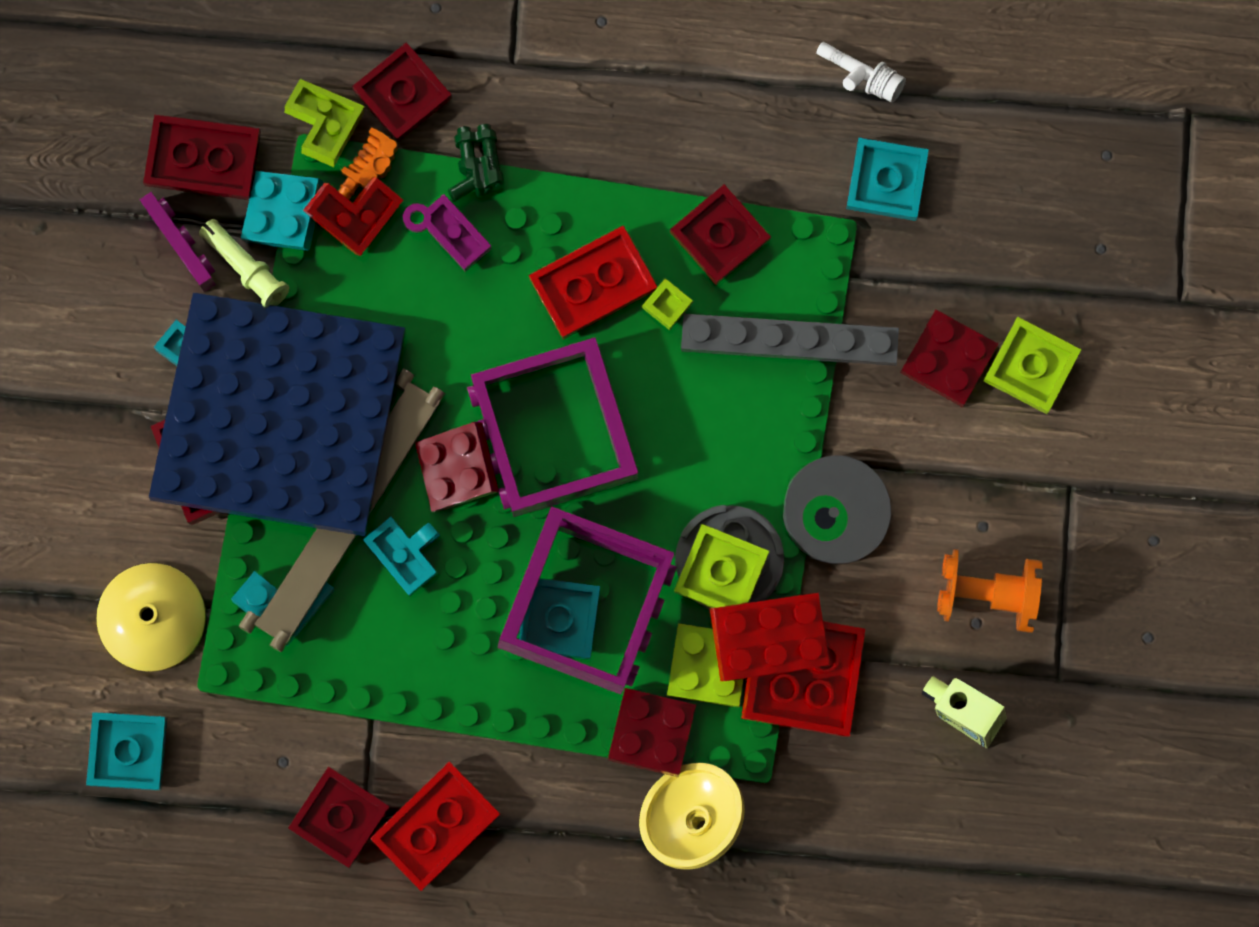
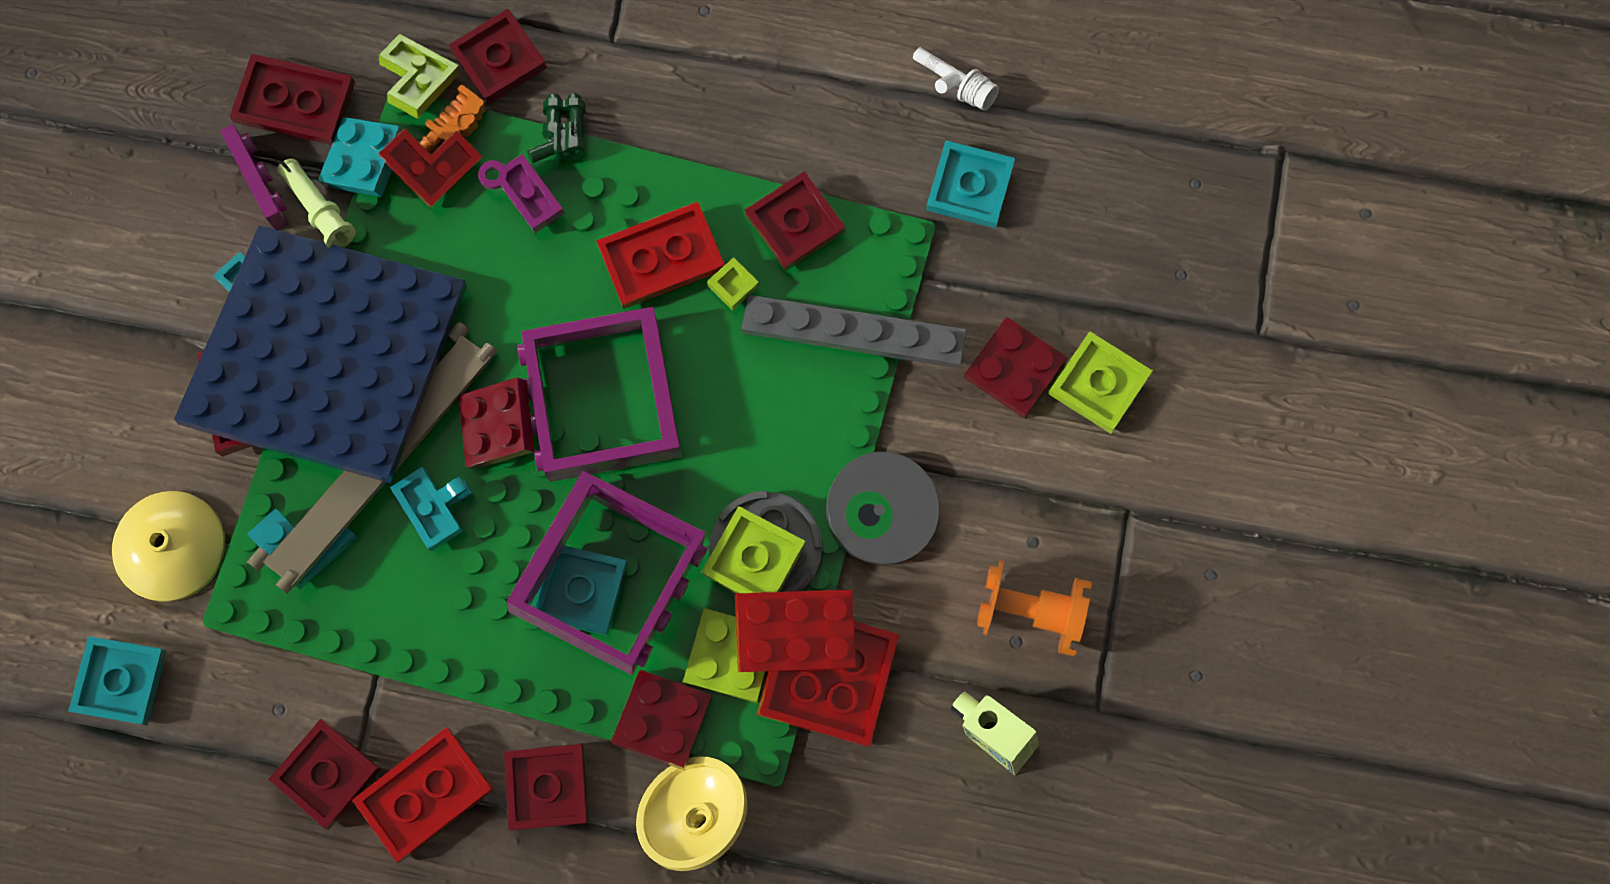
camera: 10 degrees right, 5 degrees down
none -> dark red plate [504,744,588,831]

